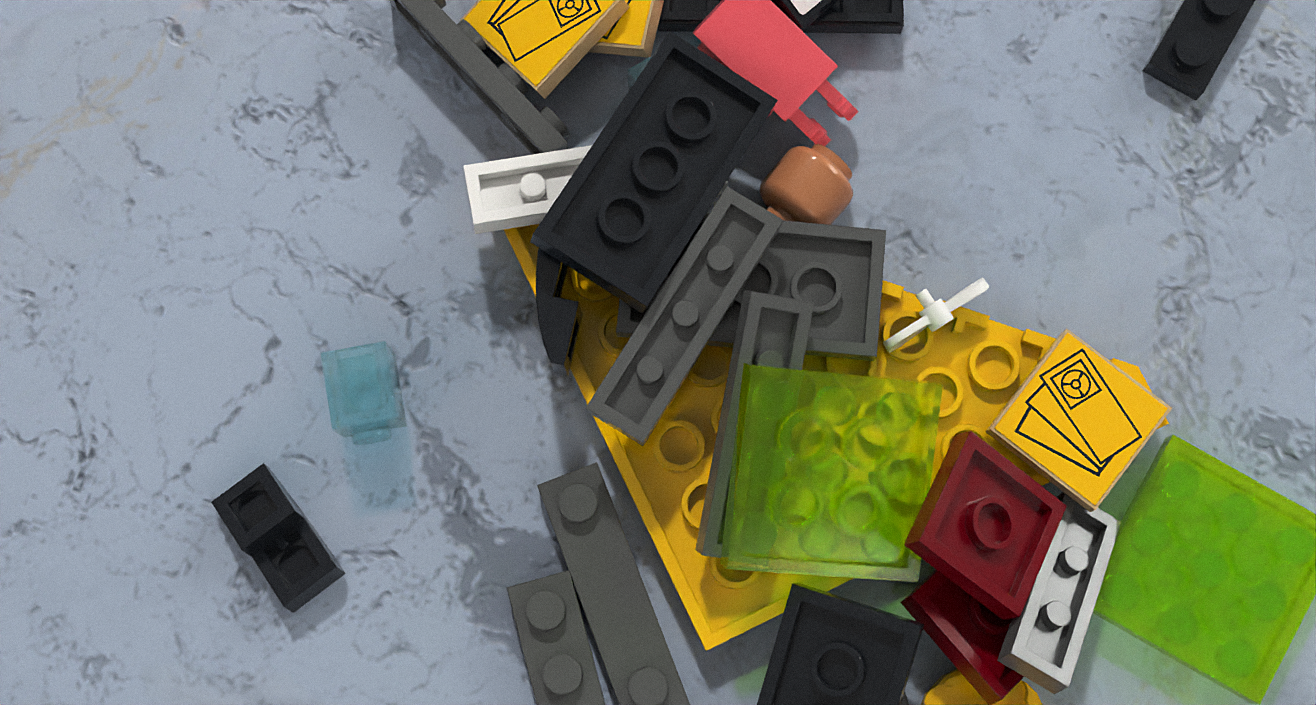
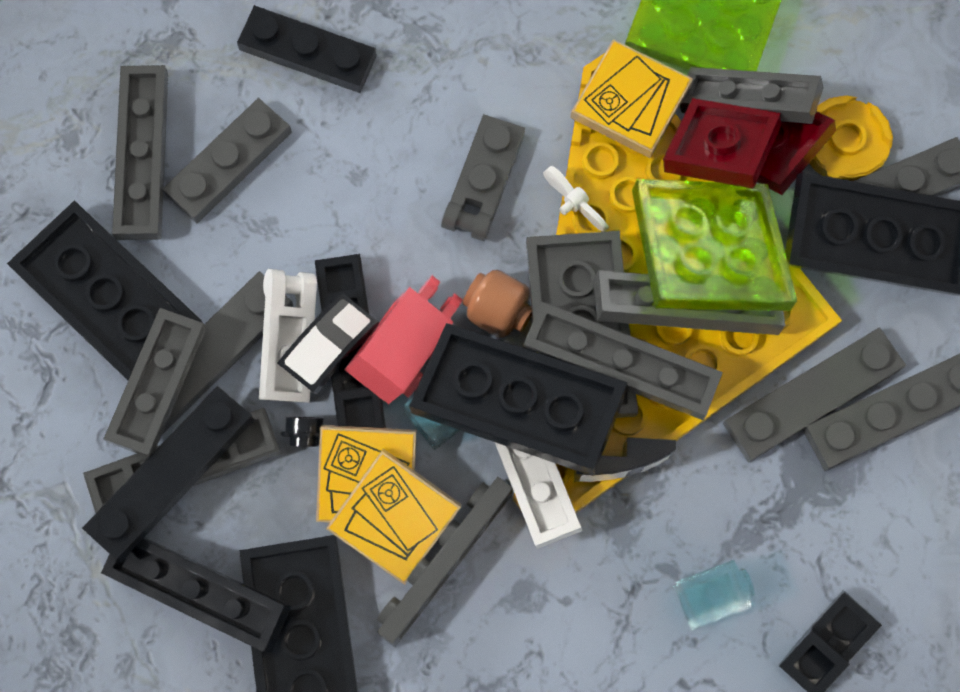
camera: 100 degrees left, 5 degrees down
none -> dark grey plate [441,114,525,242]

